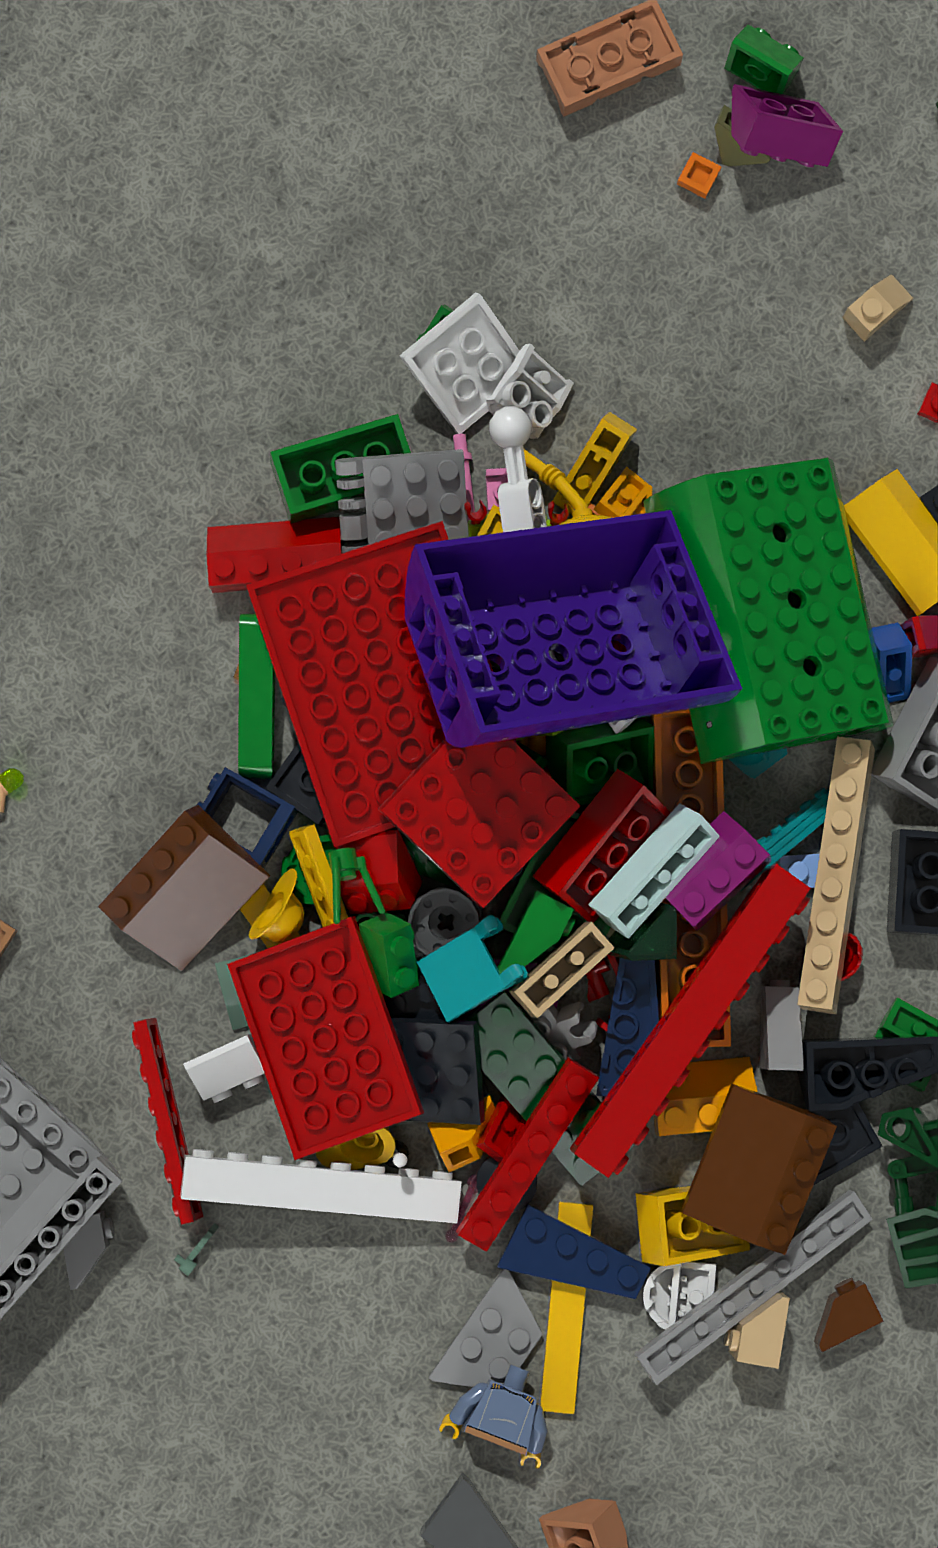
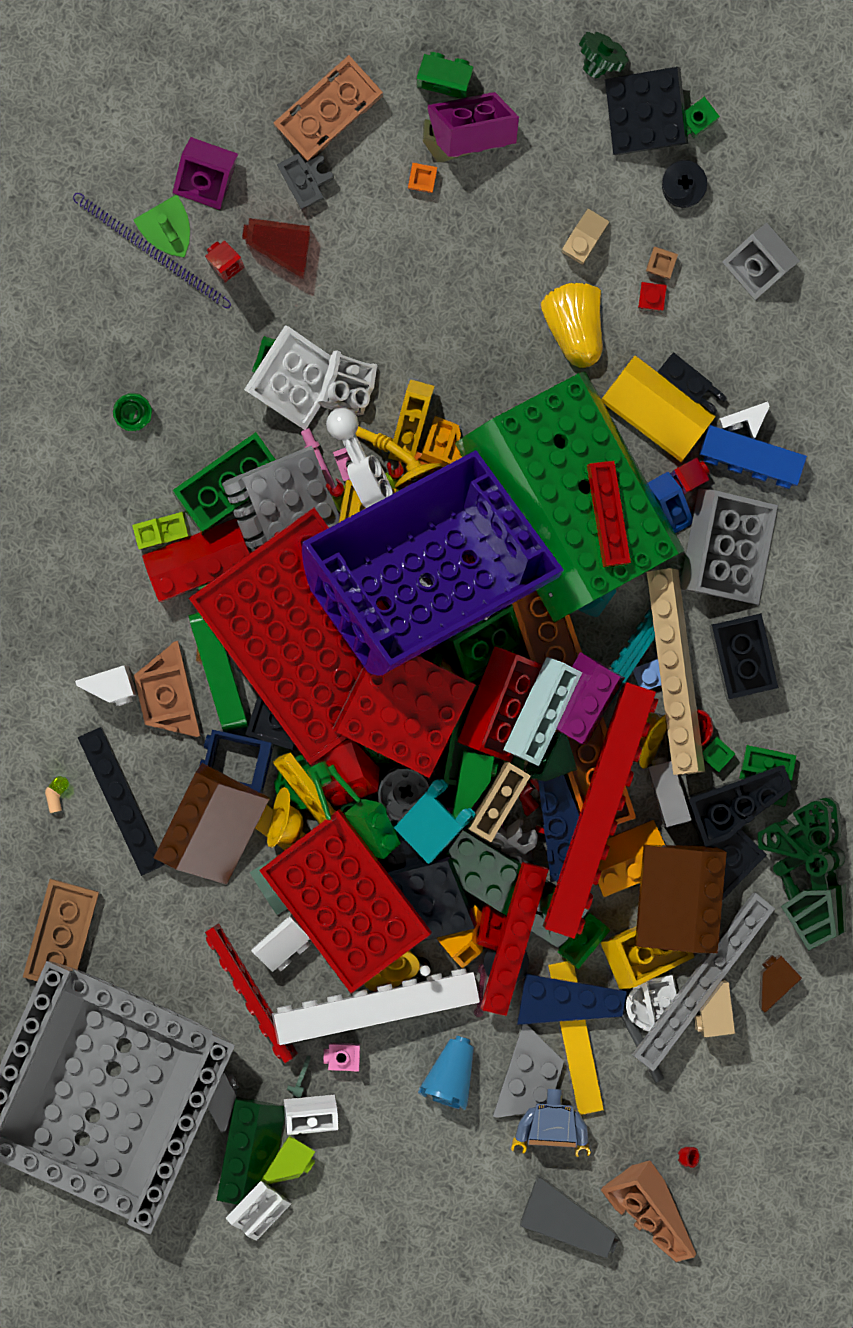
camera: 10 degrees left, 5 degrees up
none -> dark purple piece [73,193,231,308]
none -> white slope [75,665,137,706]
none -> black plate [77,727,165,876]
none -> green hair [113,393,152,431]
none -> lime slope [132,512,191,550]
none -> bright green shield [133,195,190,257]
none -> nougat wing [134,641,201,737]
none -> magenta slope [172,137,238,210]
none -> red slope [205,241,245,283]
none -> dark green slope [216,1097,285,1205]
none -> white slope [226,1181,291,1241]
none -> clear red slope [242,218,311,279]
none -> lime slope [261,1135,315,1185]
none -> dark grey plate [277,153,334,210]
none -> white brick [284,1095,338,1135]
none -> bright pink brick [324,1043,360,1071]
none -> dark azure cone [418,1036,474,1110]
none -> yellow hair [541,283,603,368]
none -> green plate [558,913,610,969]
none -> red plate [587,461,631,567]
none -> dark grey bar [621,1011,664,1083]
none -> yellow piece [638,712,667,768]
none -> red hinge [678,1147,699,1168]
none -> green plate [703,737,736,773]

